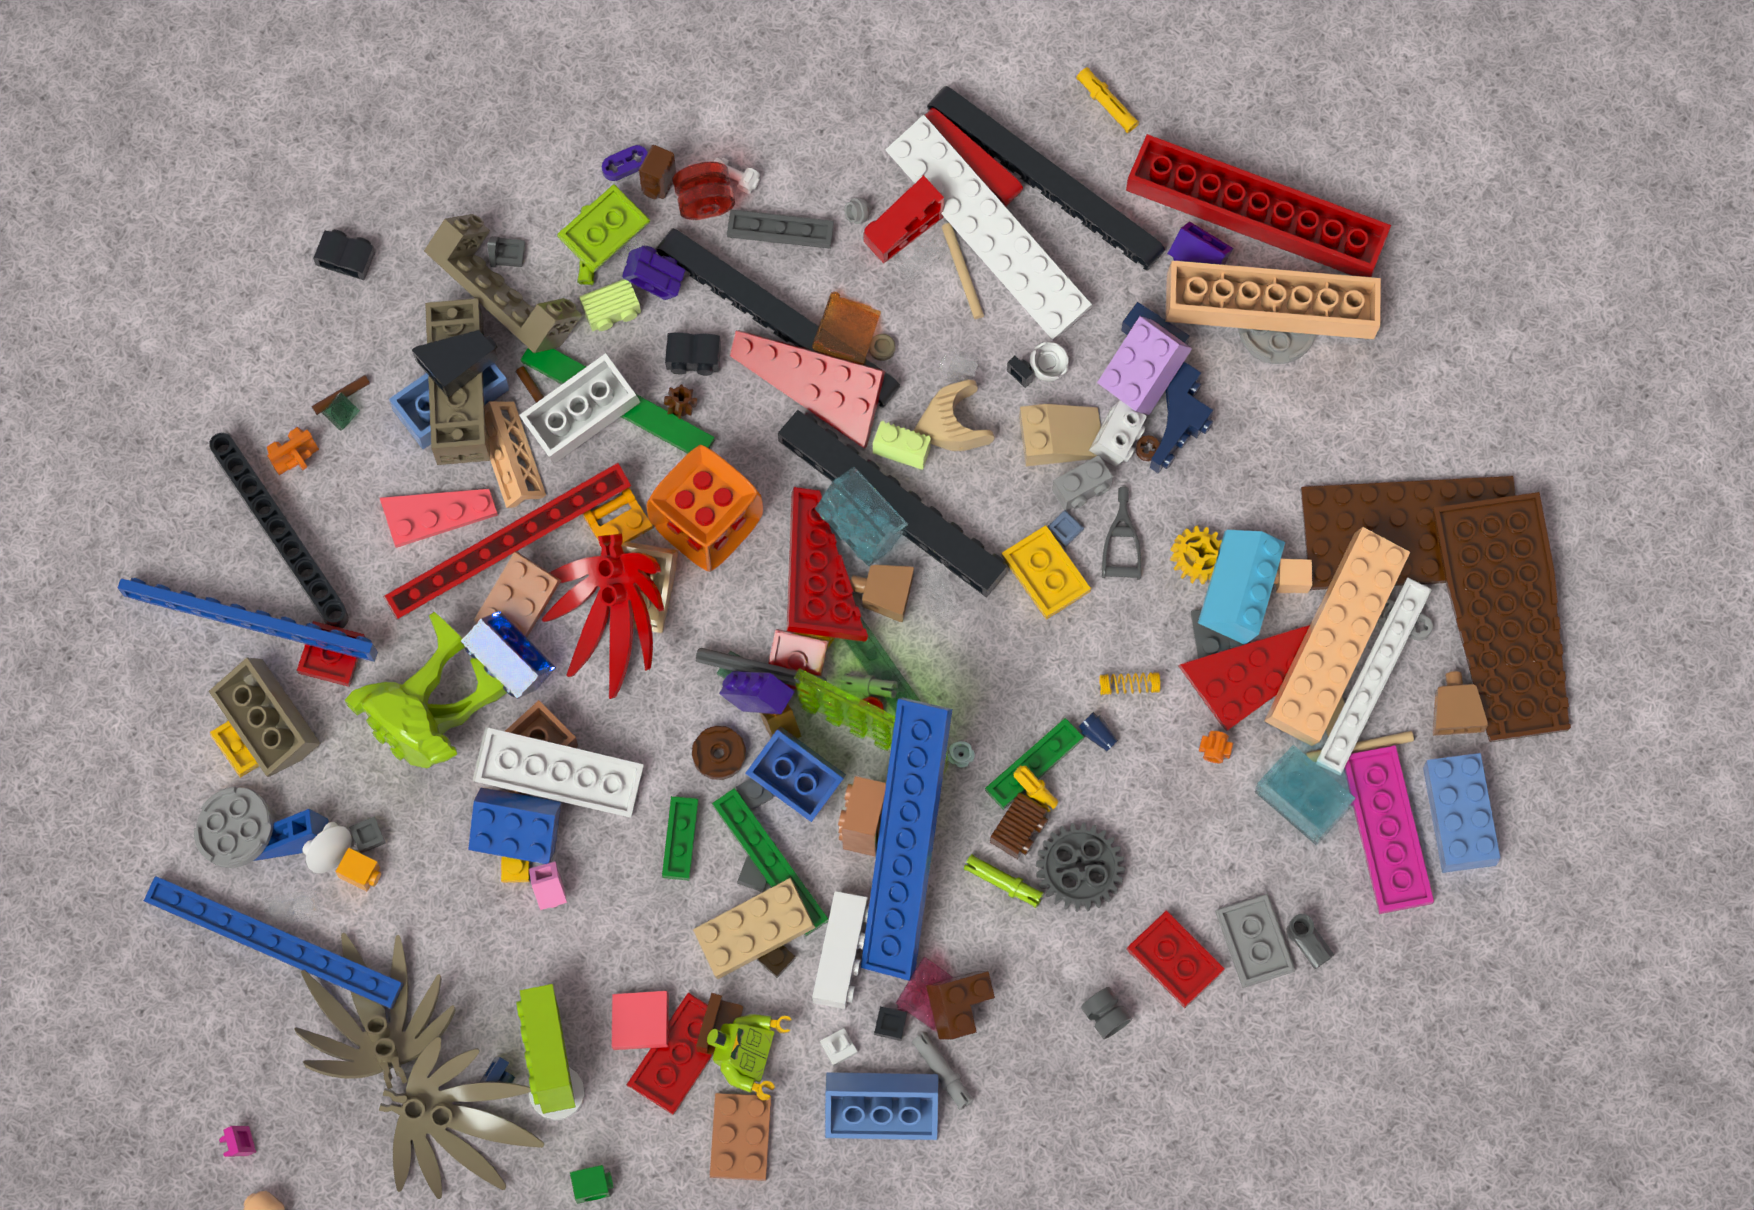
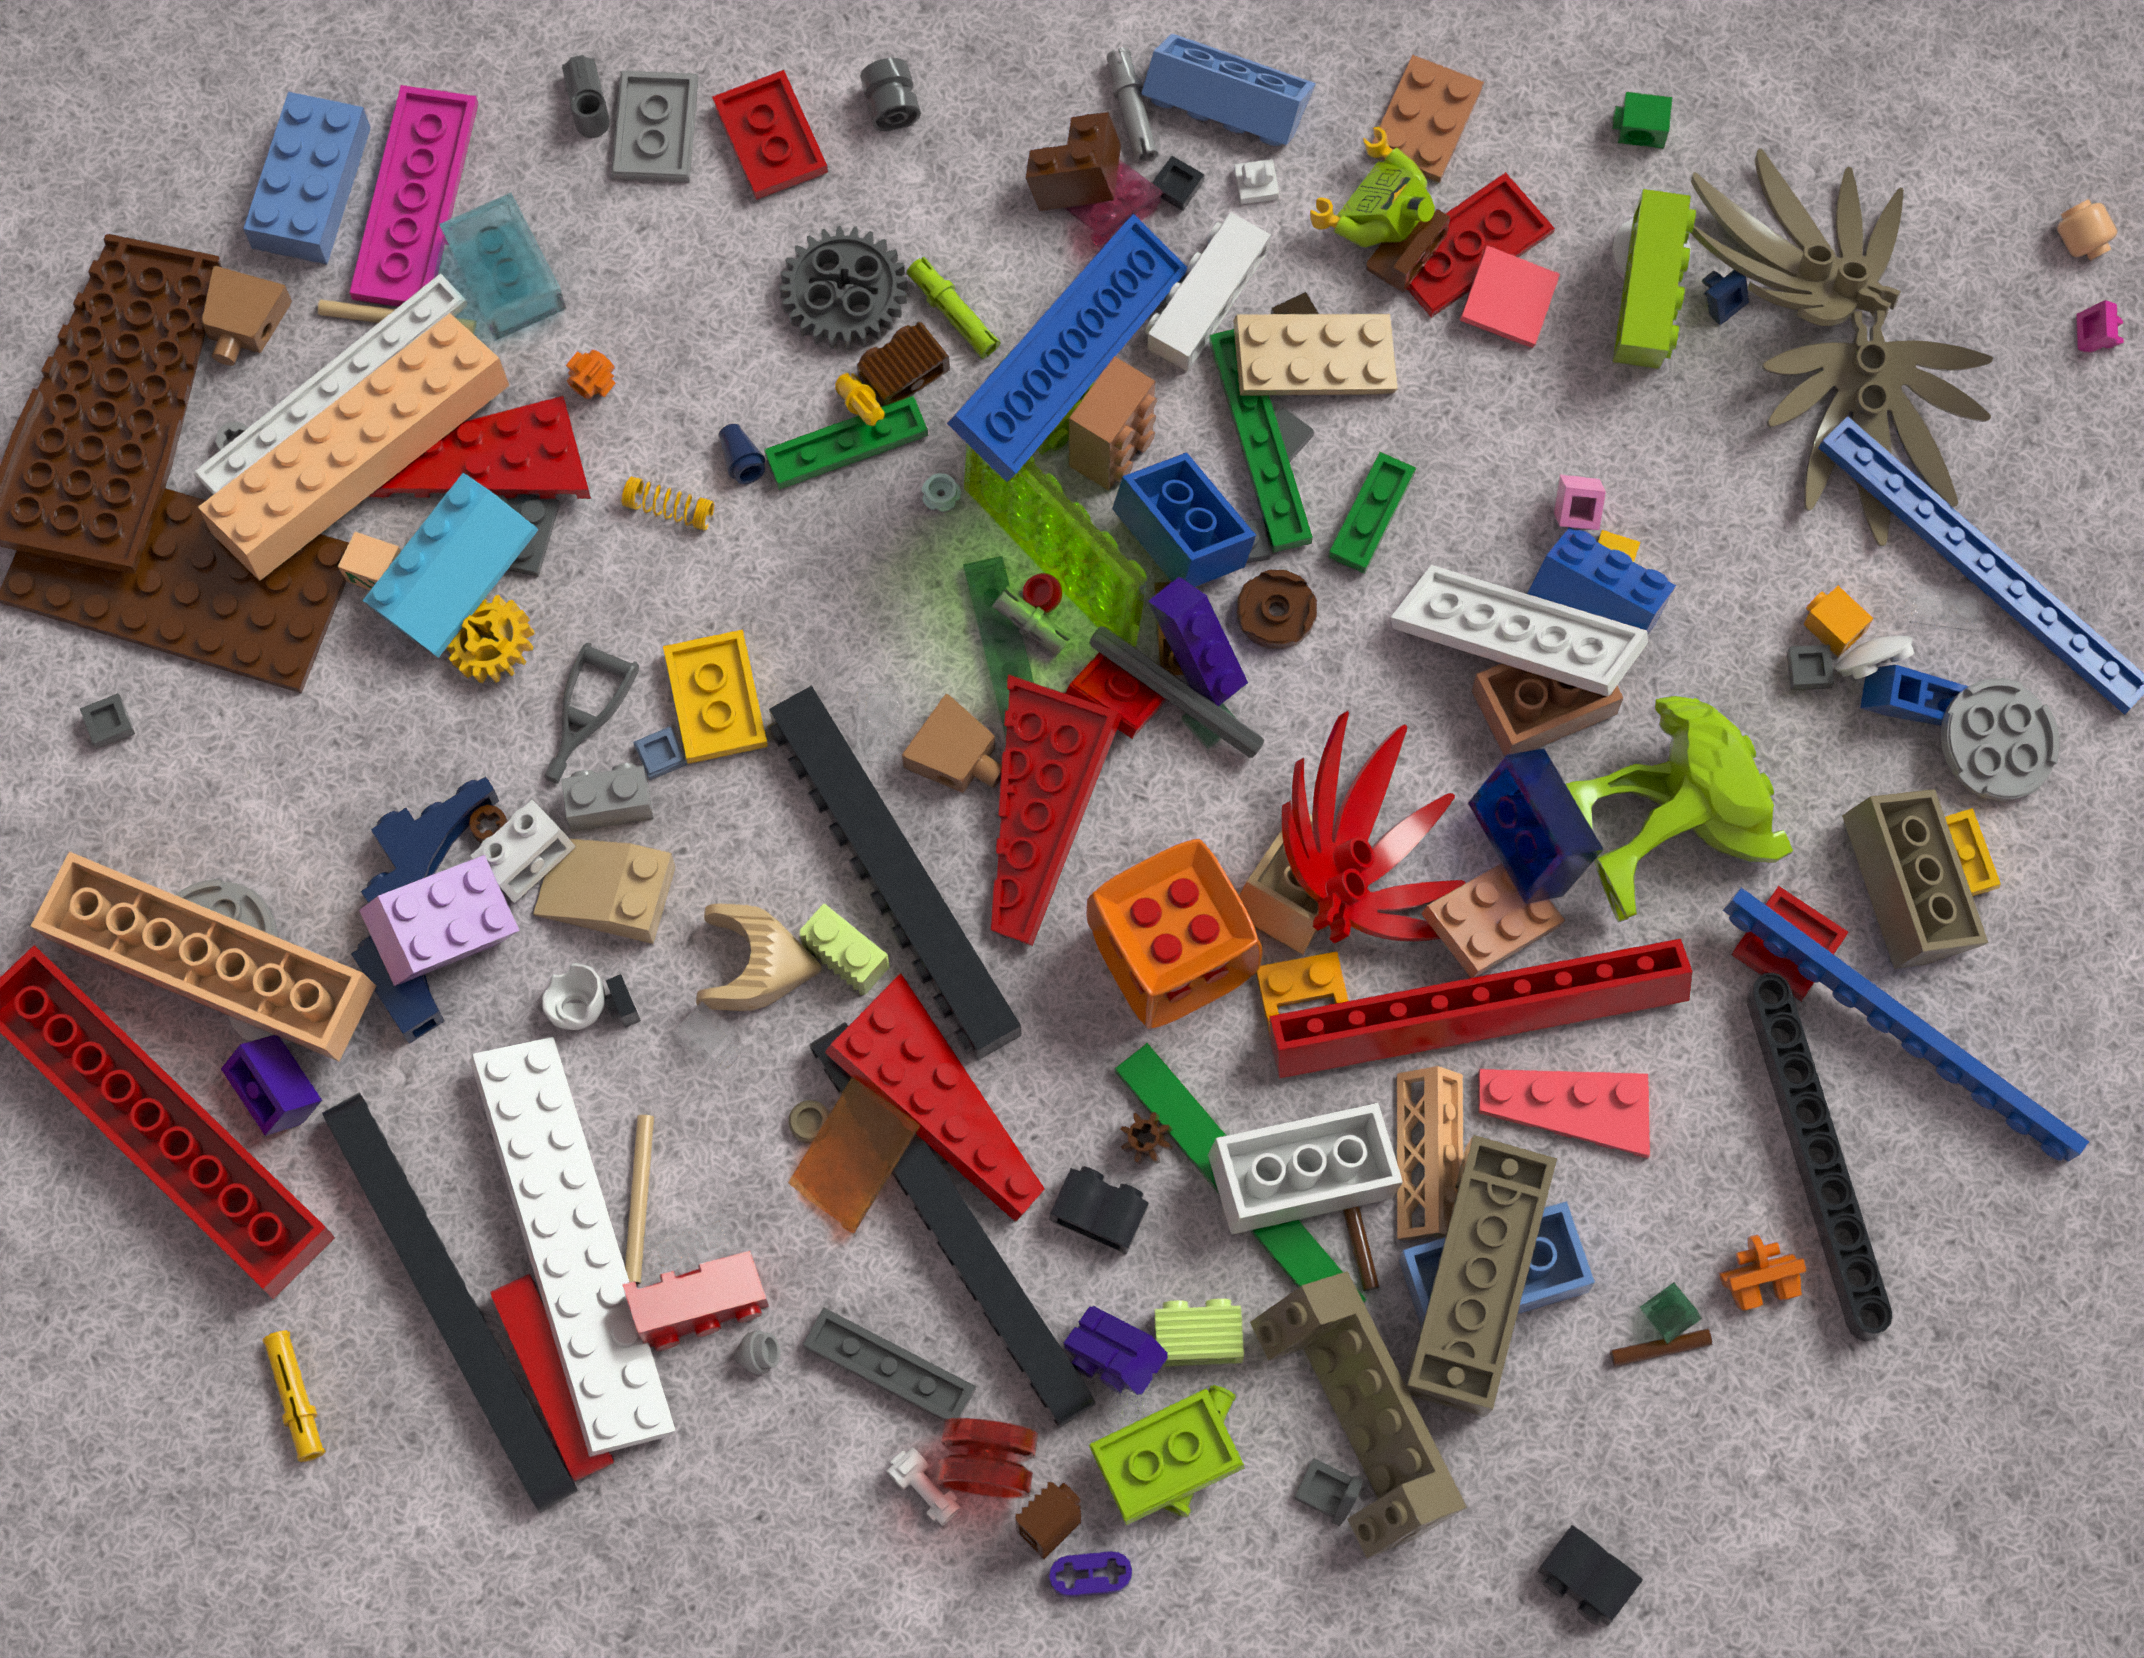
camera: 160 degrees left, 0 degrees up
black slope [412,330,498,397] -> none
clear light blue brick [815,467,908,567] -> none
none -> dark grey plate [79,693,135,749]

